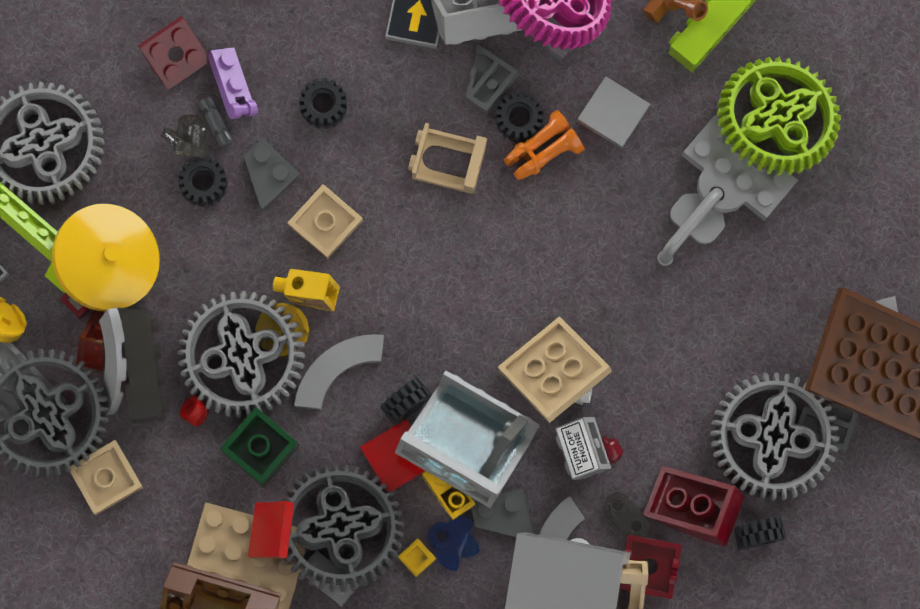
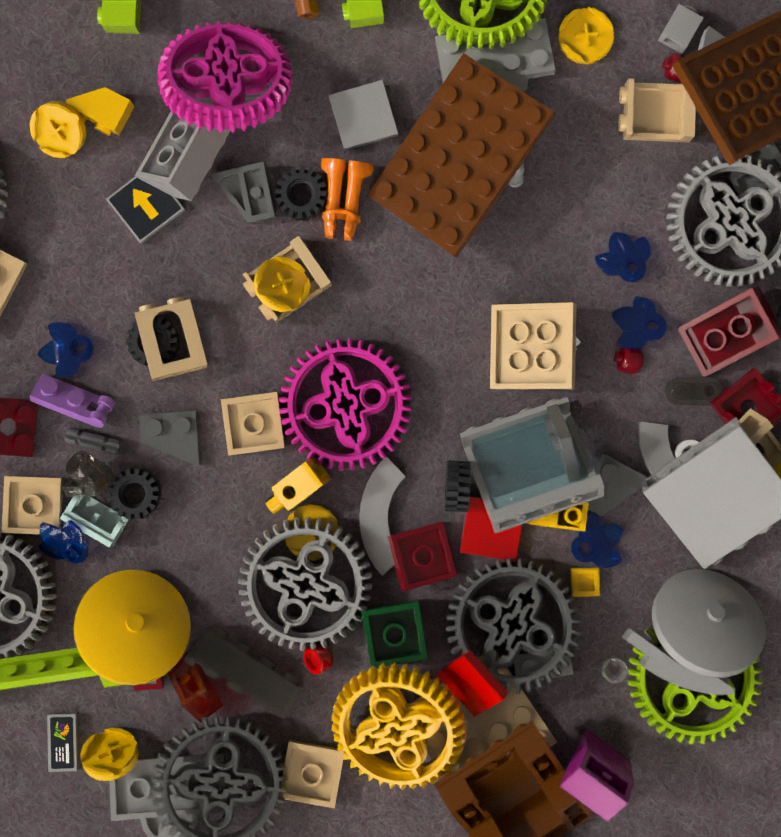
camera: 50 degrees left, 10 degrees up
light grey tile [99,308,127,416] -> none
brick [555,417,611,480] -> none
none -> tan plate [2,476,63,535]
none -> clear blue plate [37,322,94,378]
none -> clear blue plate [38,520,89,563]
none -> light aqua hinge [60,491,129,547]
none -> tan panel [135,297,207,382]
none -> yellow tile [253,256,310,312]
none -> dark pink gear [279,338,412,471]
none -> yellow gear [331,663,466,790]
none -> reddish brown plate [368,53,556,258]
none -> dark red plate [387,521,457,591]
none -> yellow tile [558,7,614,64]
none -> clear blue plate [595,232,651,283]
none -> clear blue plate [612,296,667,349]
none -> tan panel [618,78,696,142]
none -> light grey brick [658,4,703,54]

